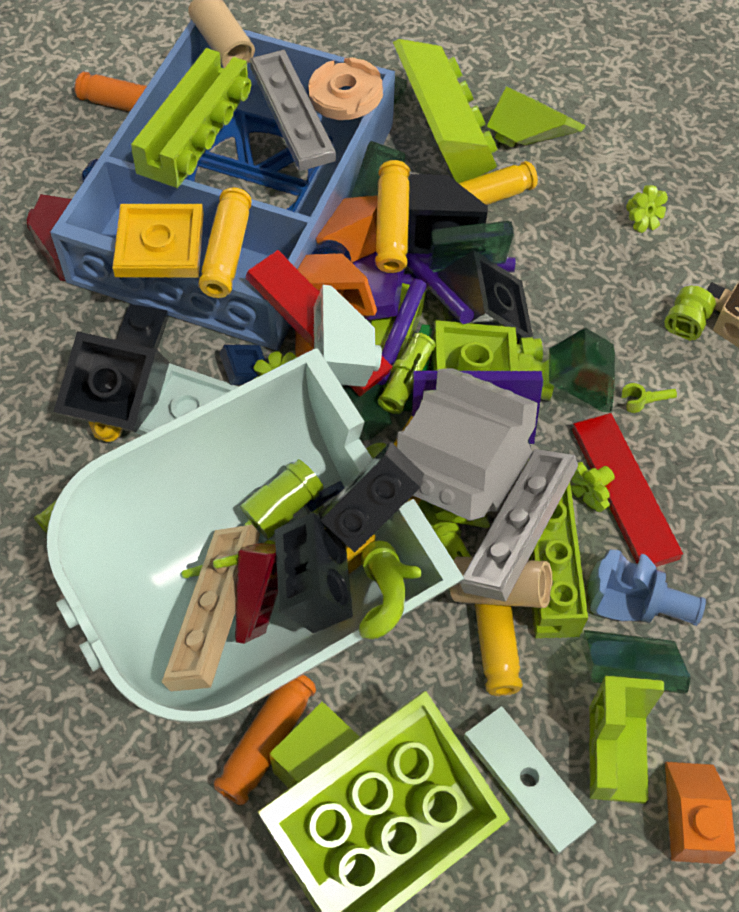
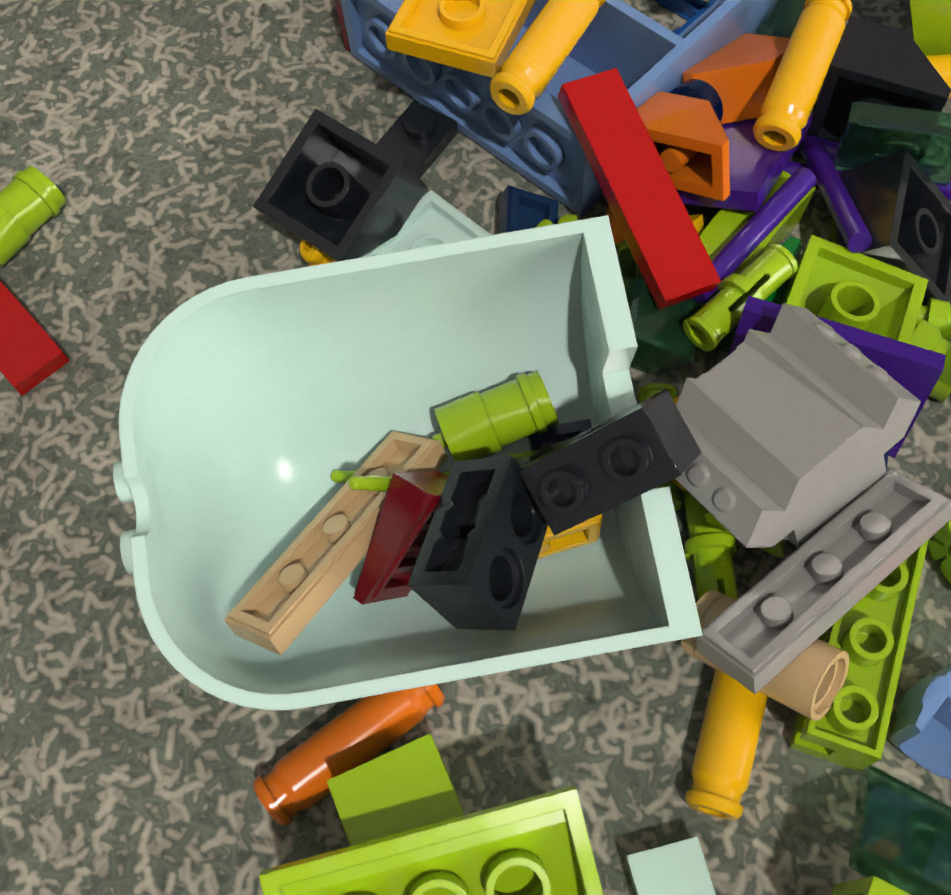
camera: 30 degrees right, 5 degrees up
light aqua slope [314,285,382,387] -> none
lime plant [359,541,421,640] -> none

